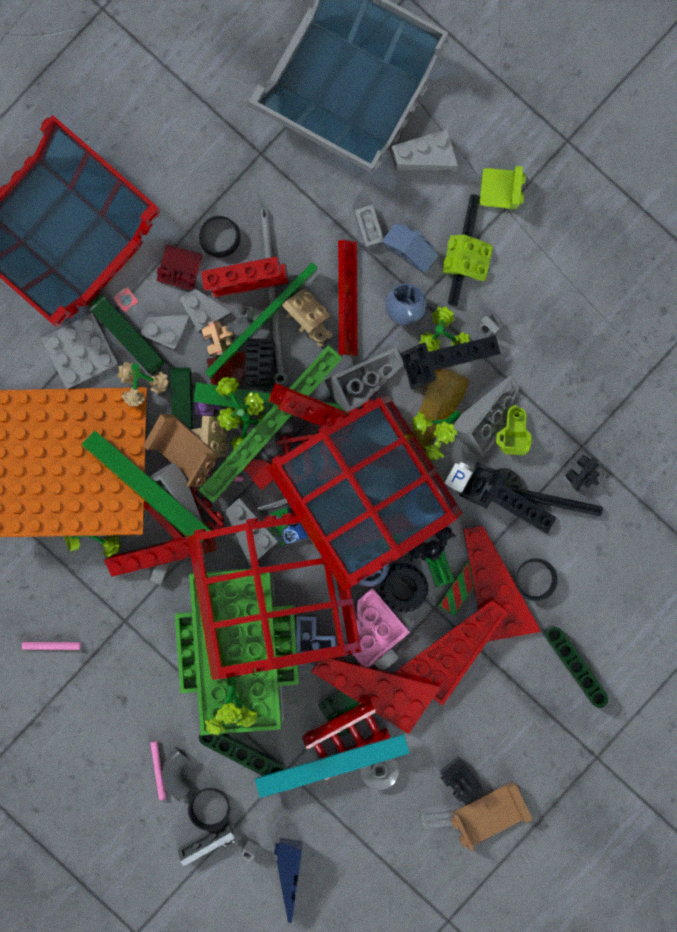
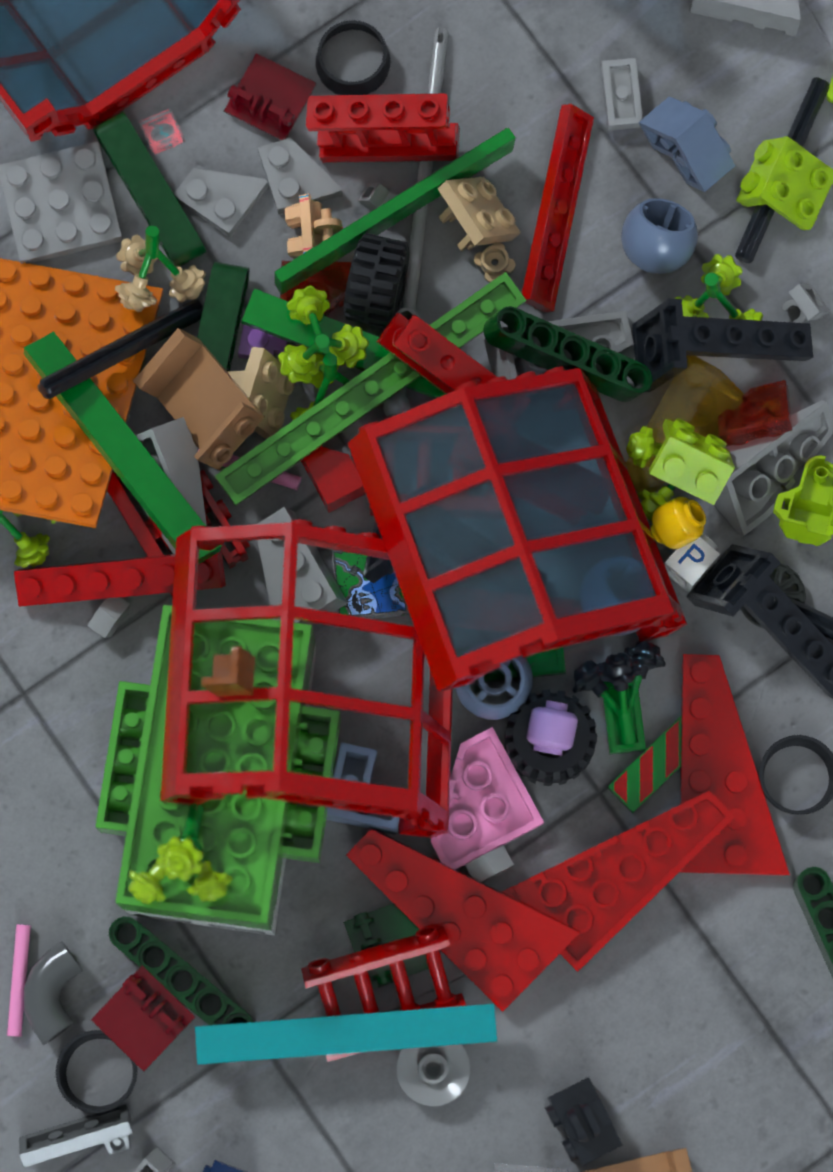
camera: 10 degrees right, 10 degrees down
none -> black axle [37,300,204,399]
none -> dark red hinge [91,965,195,1072]
none -> dark orange panel [201,646,255,696]
none -> dark green beam [483,306,653,402]
none -> lavender head [526,700,578,756]
none -> lime bracket [649,418,735,505]
none -> yellow head [651,496,706,549]
none -> clear red plate [718,379,793,447]

